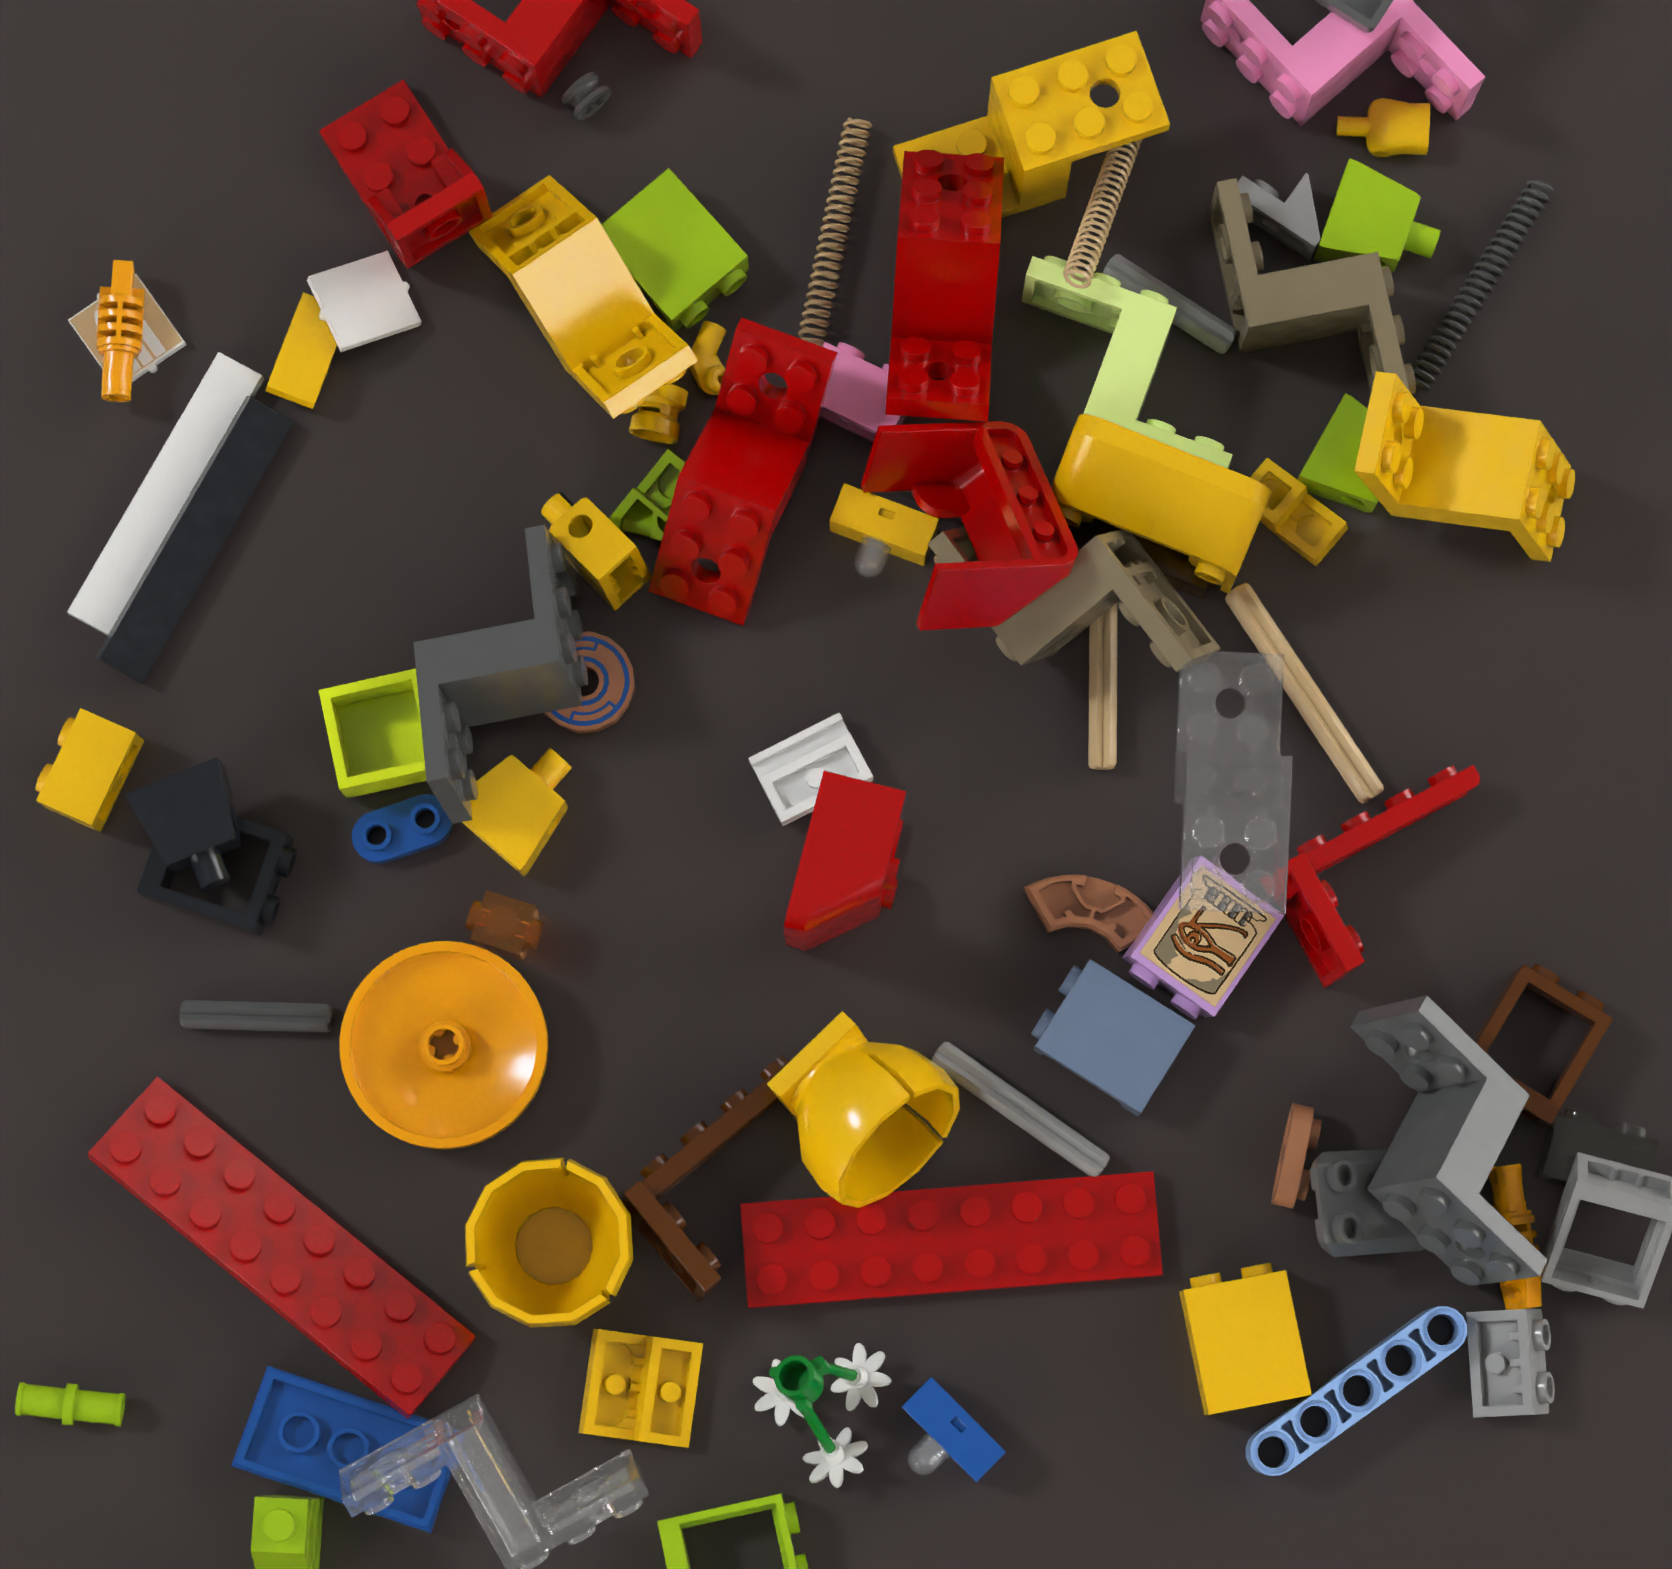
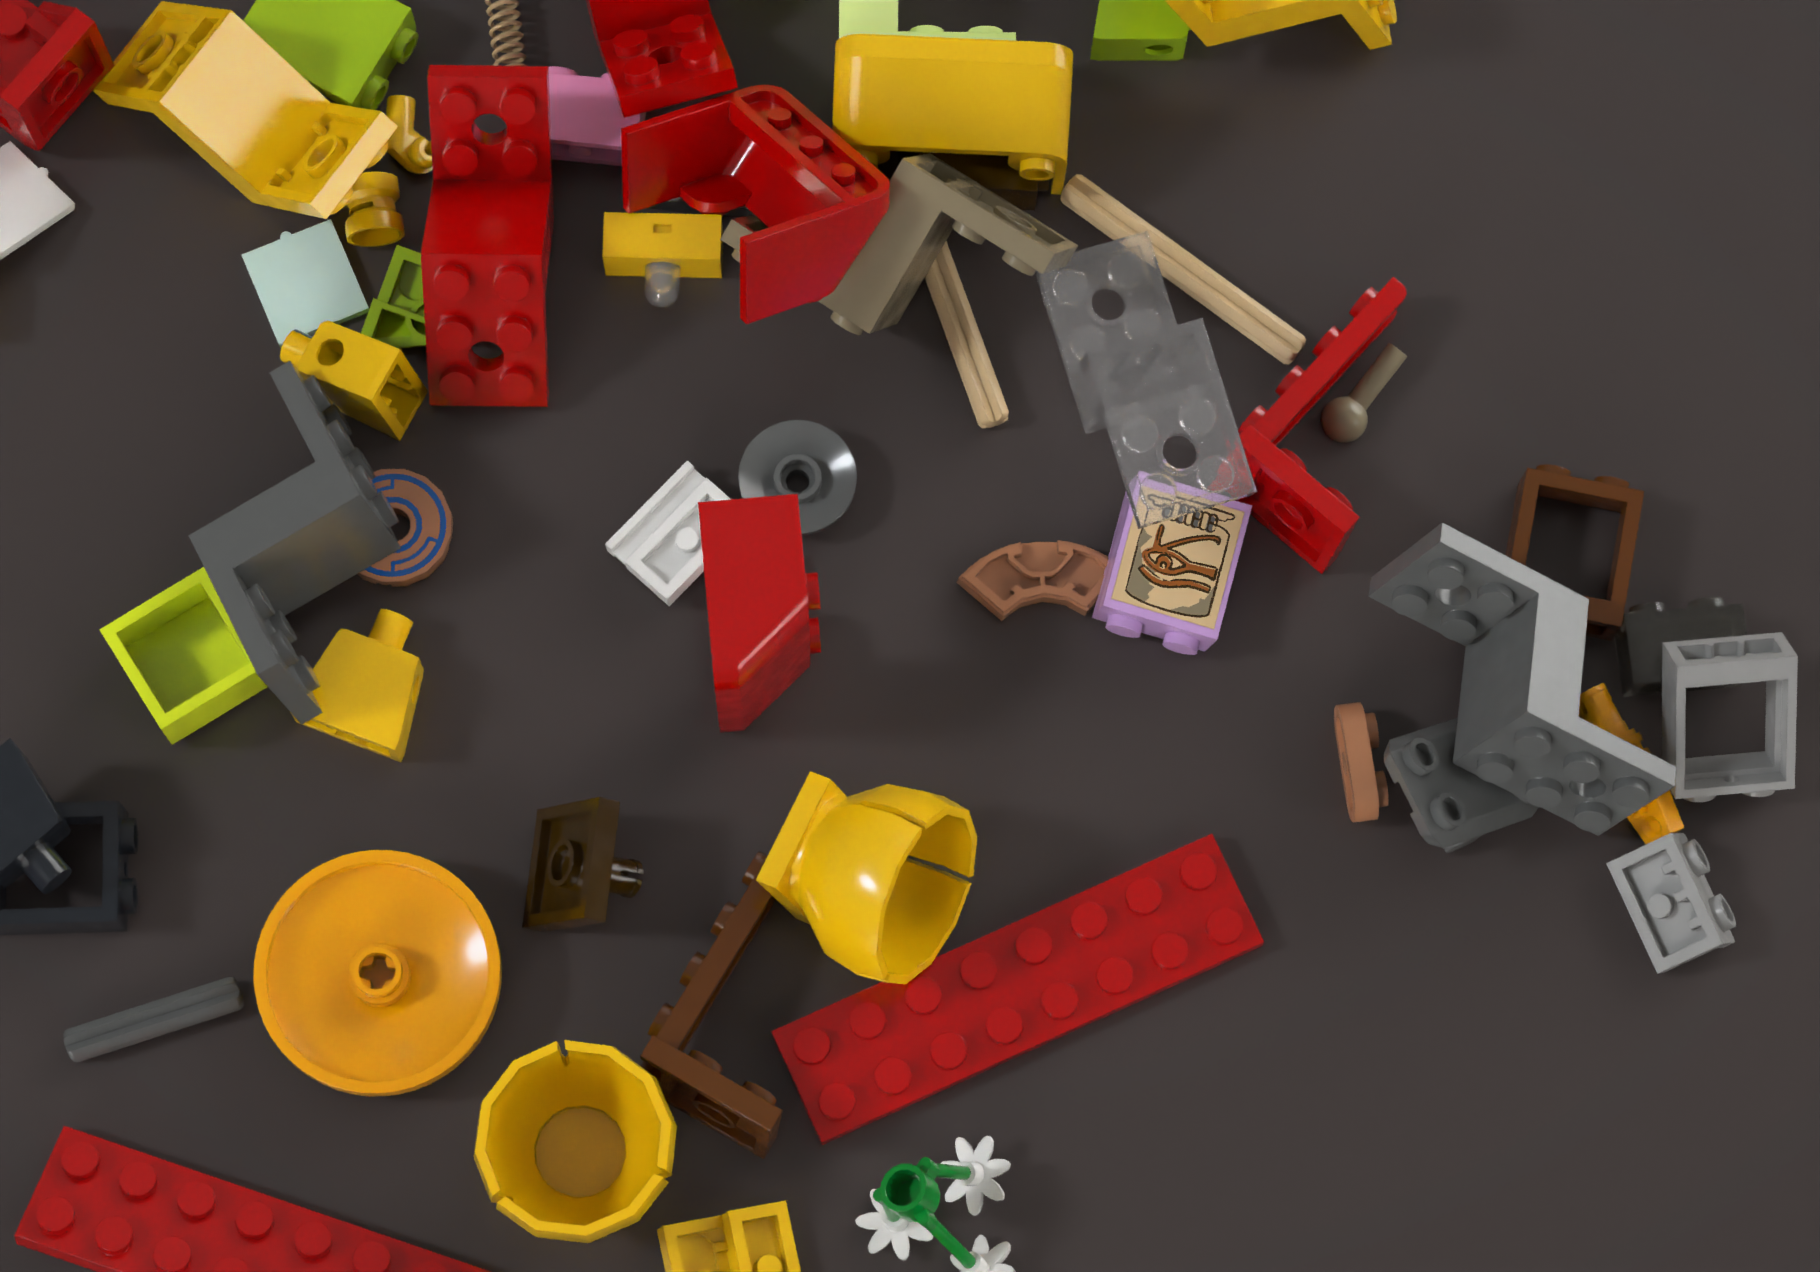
camera: 25 degrees left, 5 degrees down
blue plate [352,794,453,864] -> none
clear orange brick [465,890,544,961] -> none
blue piece [901,1377,1006,1482] -> none
light grey axle [931,1042,1110,1177] -> none
sand blue panel [1031,959,1196,1117] -> none
yellow brick [1179,1263,1312,1415] -> none
light blue beam [1245,1306,1467,1476] -> none
yellow slope [1250,458,1348,566] -> none
none -> light aqua piece [242,219,369,348]
none -> dark brown tile [522,797,643,932]
none -> dark grey dish [738,420,857,535]
none -> dark tan bar [1321,343,1407,443]

